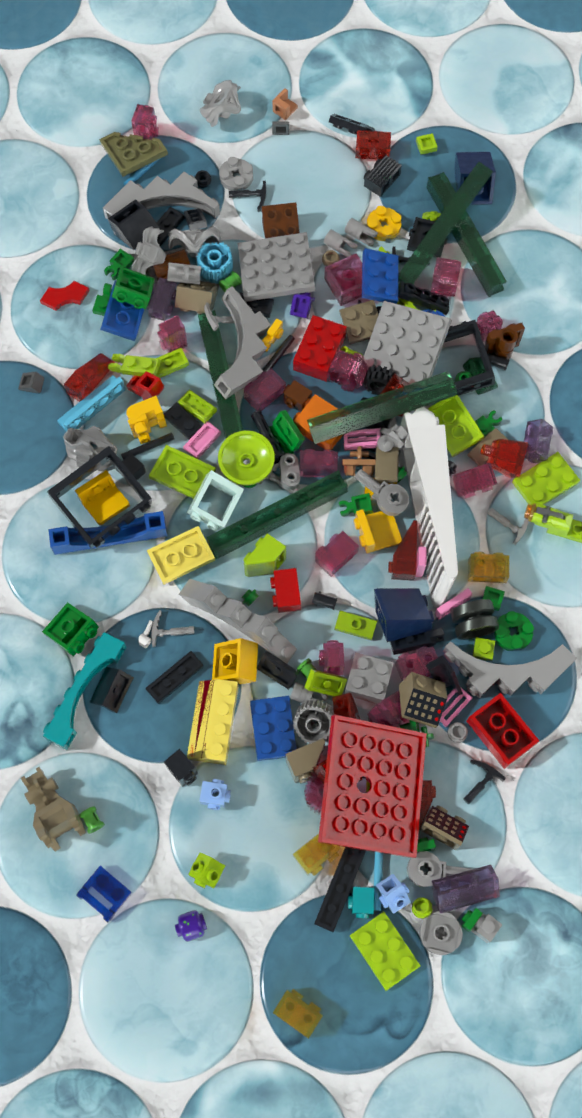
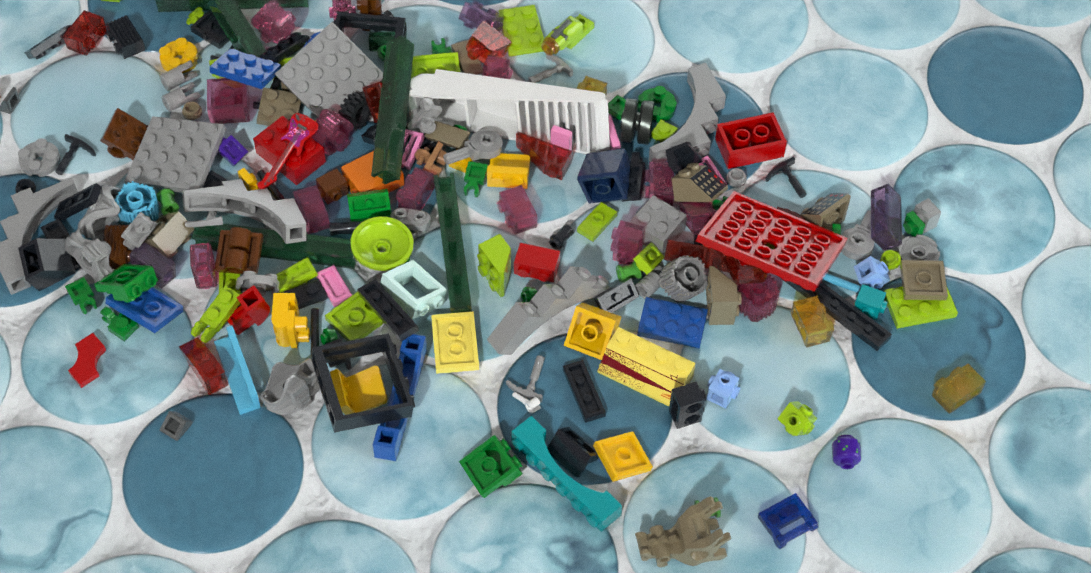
camera: 70 degrees left, 15 degrees down
none -> reddish brown plate [214,227,263,275]
none -> light grey plate [236,271,279,296]
none -> red piece [257,113,319,189]
none -> green plate [320,328,338,345]
none -> black plate [357,279,419,342]
none -> yellow plate [593,431,653,482]
none -> dark tan plate [900,260,948,300]

